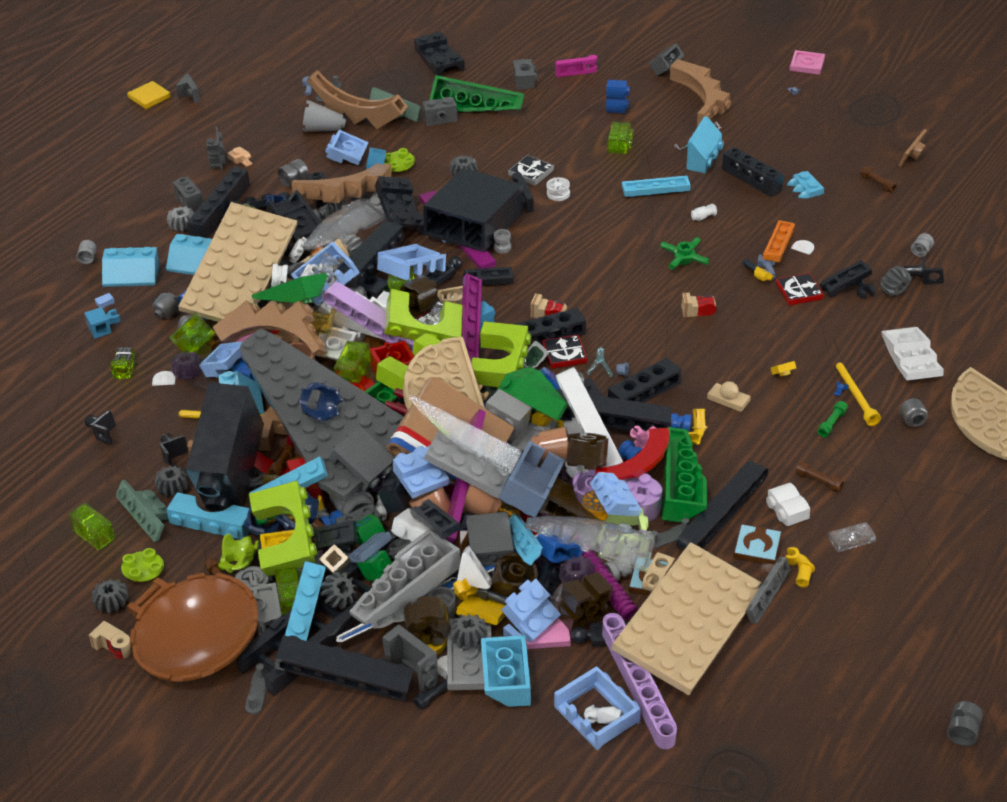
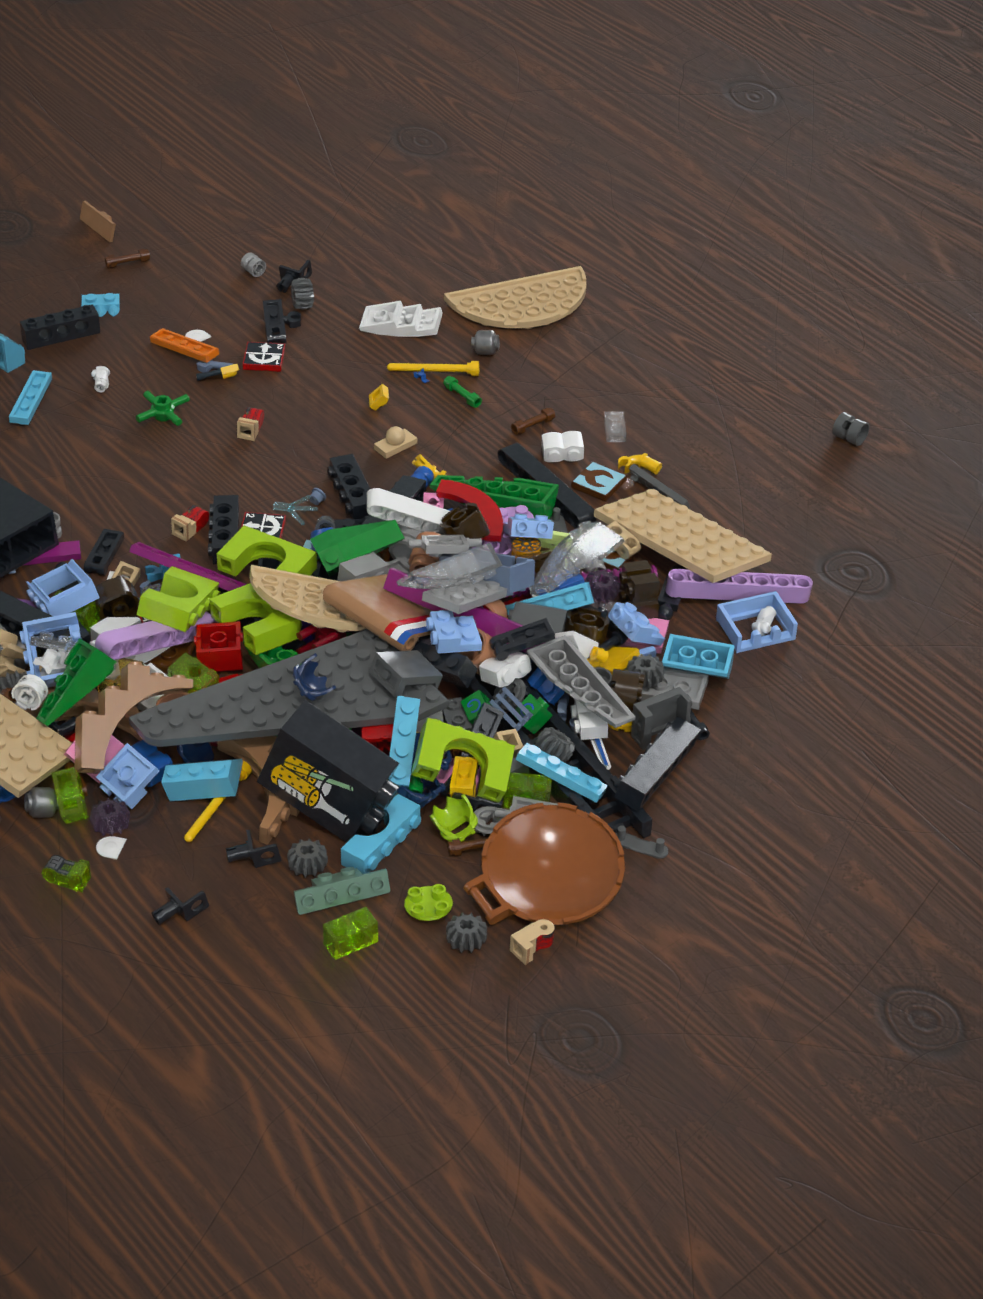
camera: 75 degrees left, 0 degrees up
none -> light grey plate [408,535,482,557]

